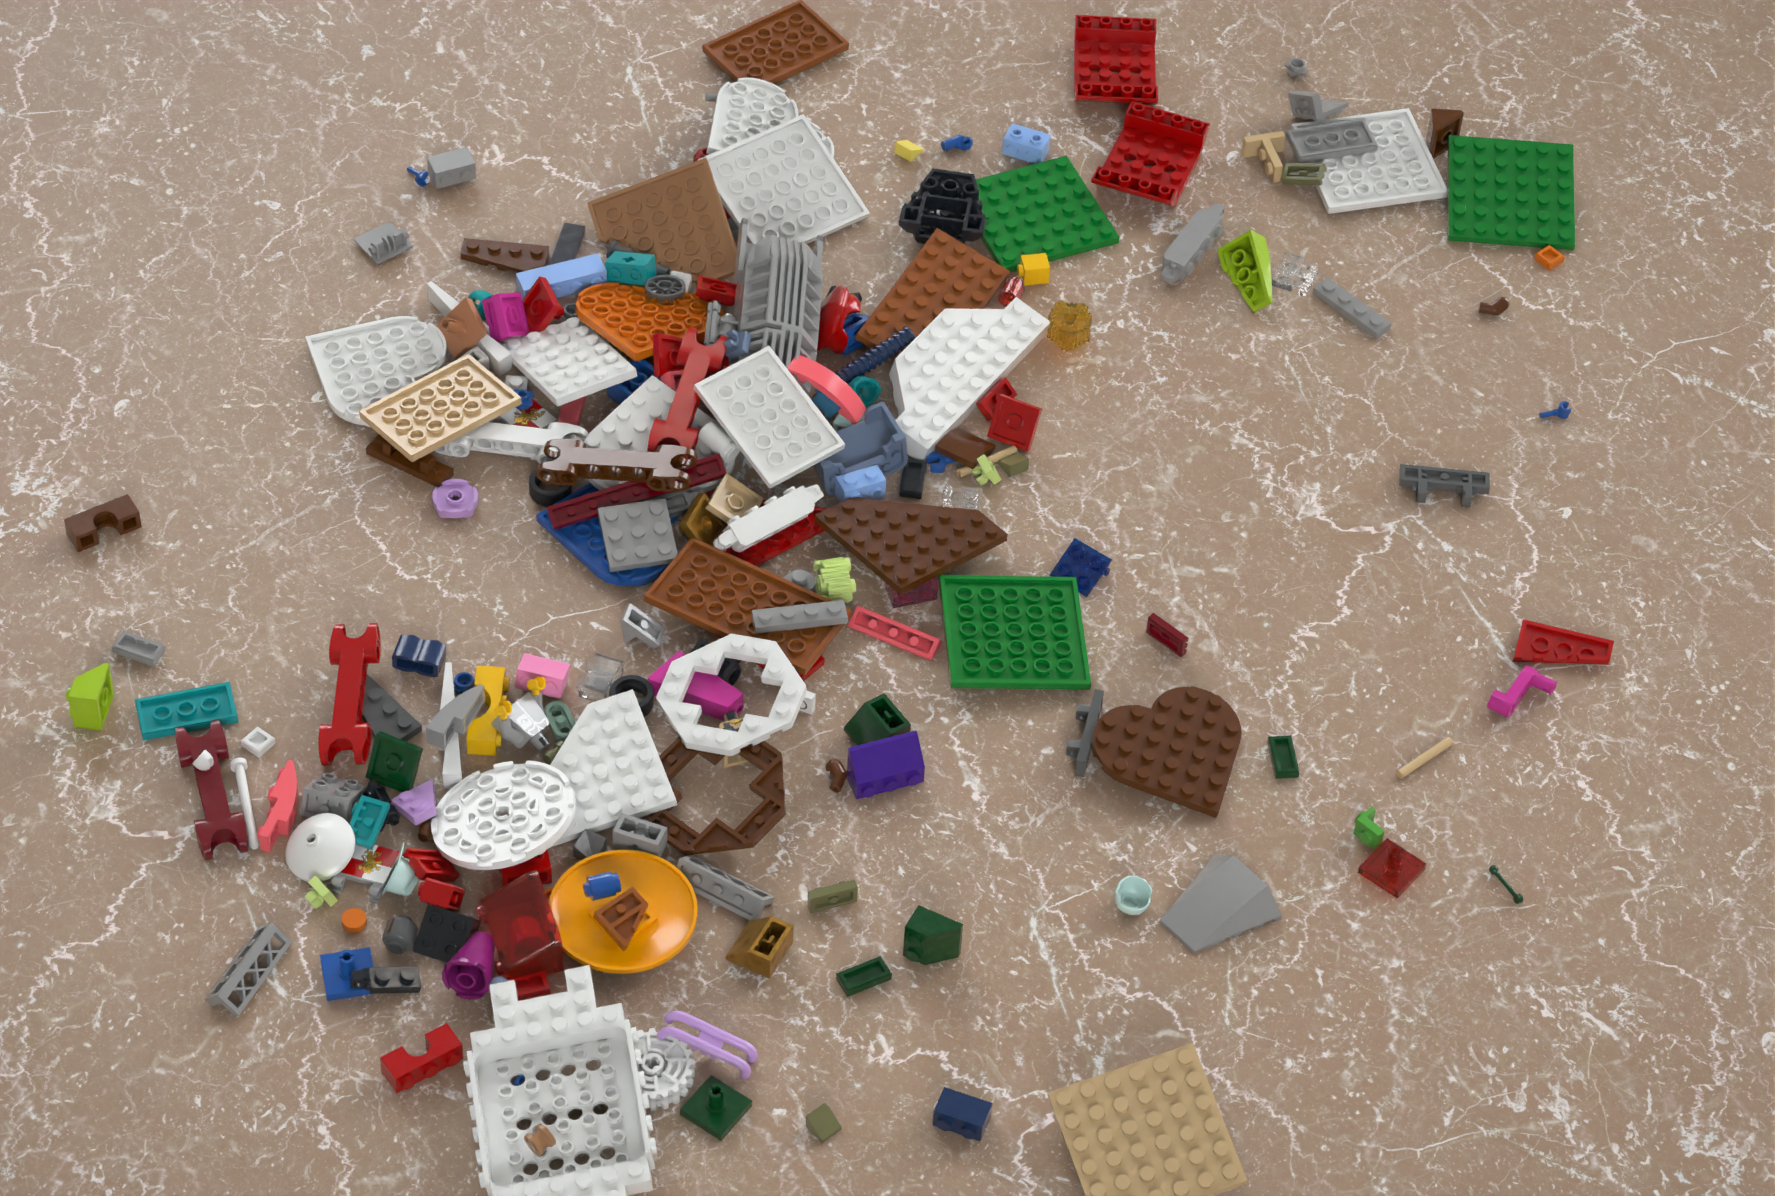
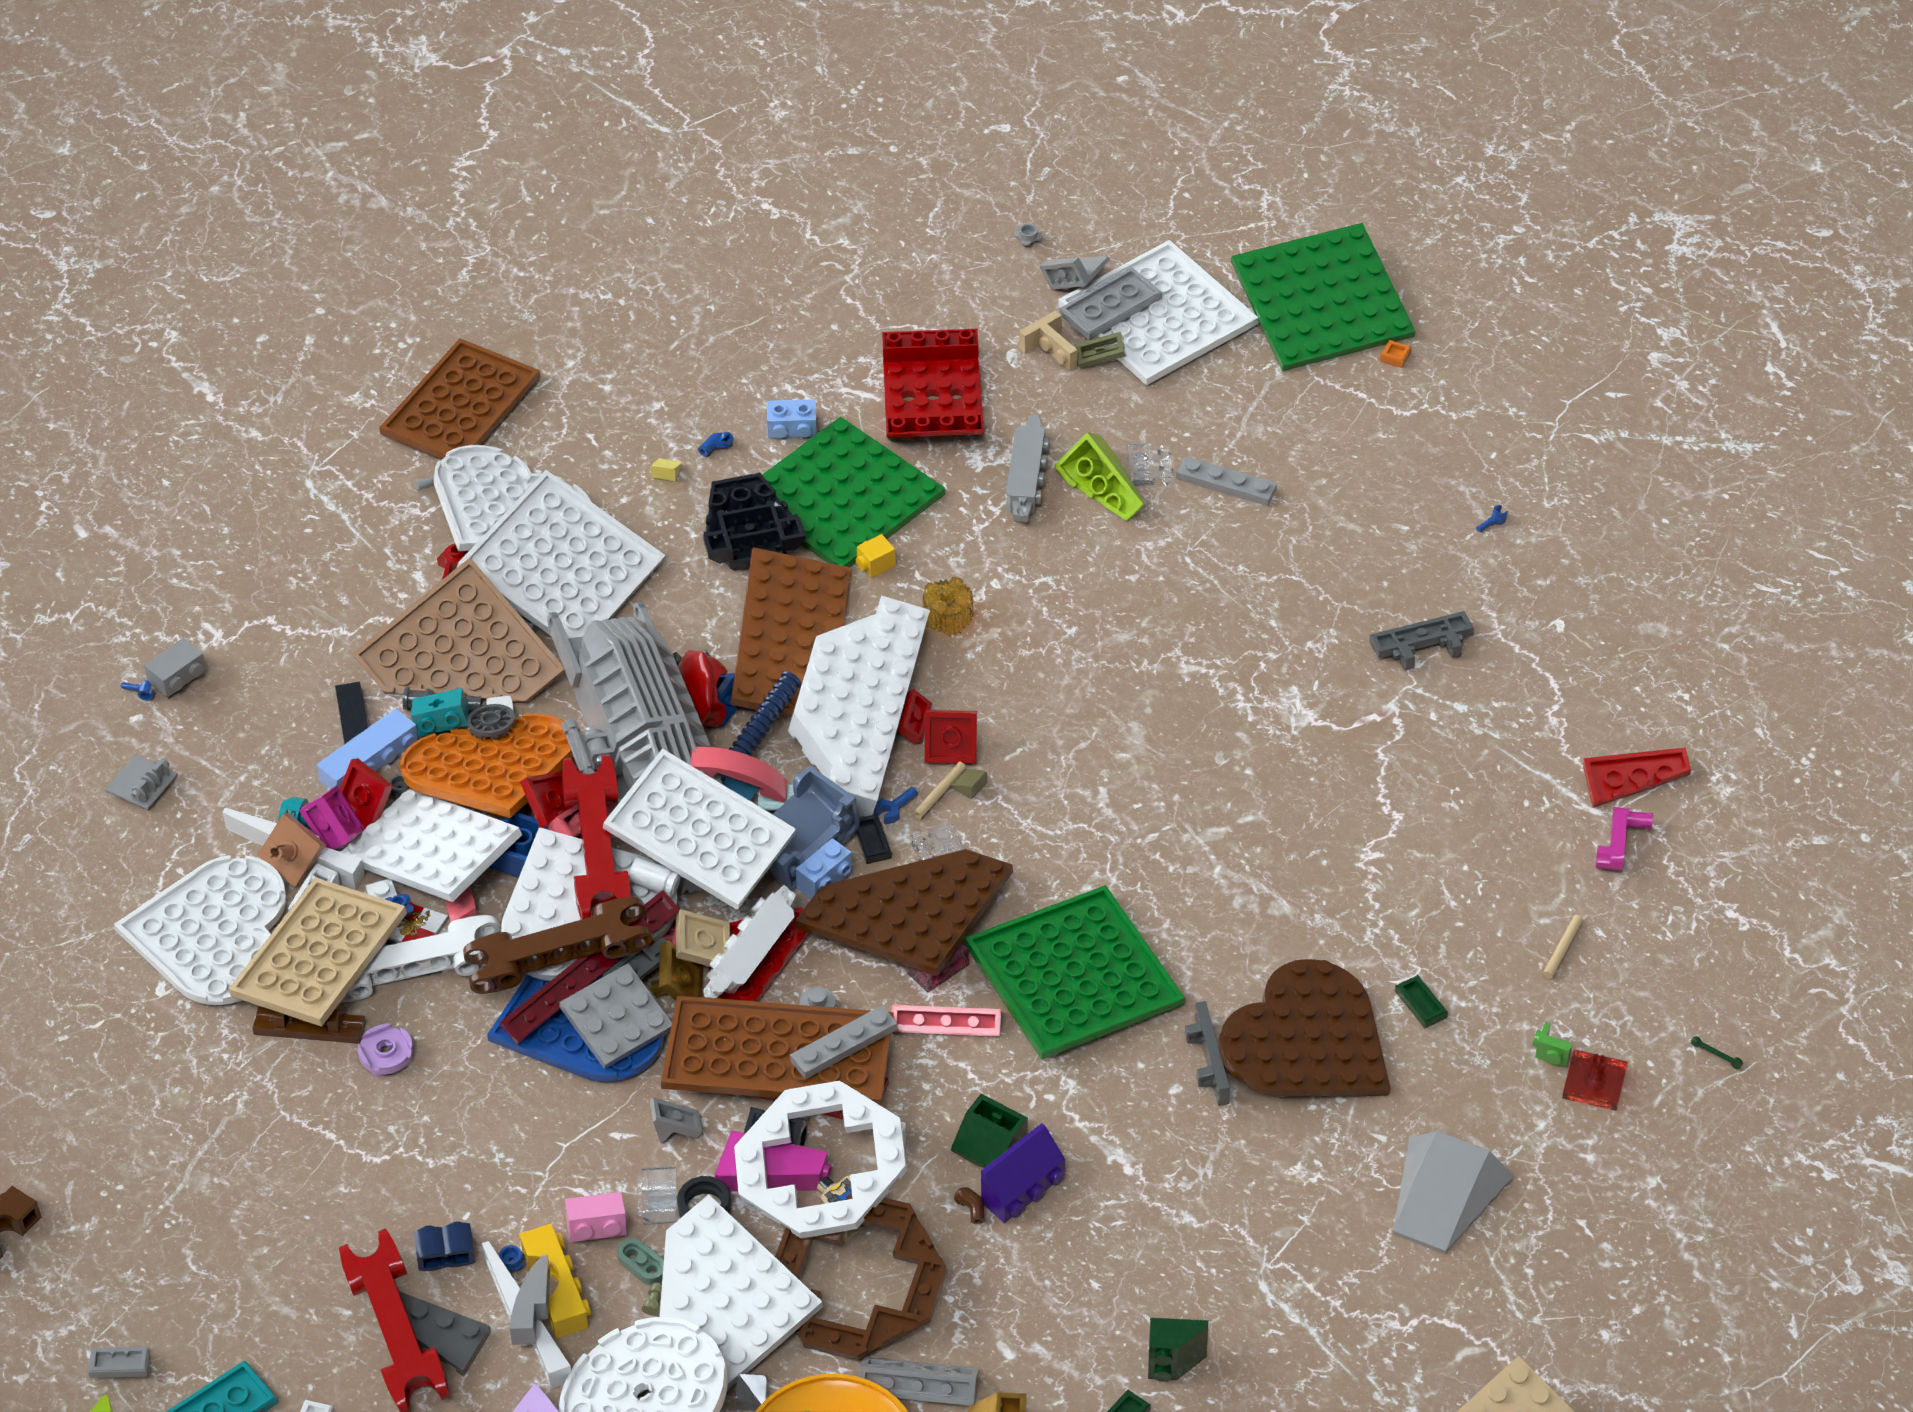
camera: 20 degrees left, 0 degrees up
dark green tile [365,731,423,792] -> none
reddish brown wing [461,238,549,273] -> none
light grey torso [491,677,550,752] -> none
black tyre [529,468,572,507] -> none
light grey brick [612,813,667,857] -> none
red plate [695,275,737,307] -> none
sand blue tile [724,330,751,359] -> none
olive plate [807,879,858,914] -> none
yellowish green brick [813,557,856,603] -> none
teal piece [849,376,881,407] -> none
reddish brown slope [935,427,996,469] -> none
yellowish green tile [972,454,1002,485] -> none
clear red brick [998,277,1025,307] -> none
clear blue hinge [1050,538,1112,597] -> none
red slope [1074,15,1158,105] -> none
light aqua hair [1114,876,1152,915] -> none
dark red tile [1146,613,1189,657] -> none
reddish brown slope [1426,109,1464,159] -> none
reddish brown arm [1479,297,1509,316] -> none

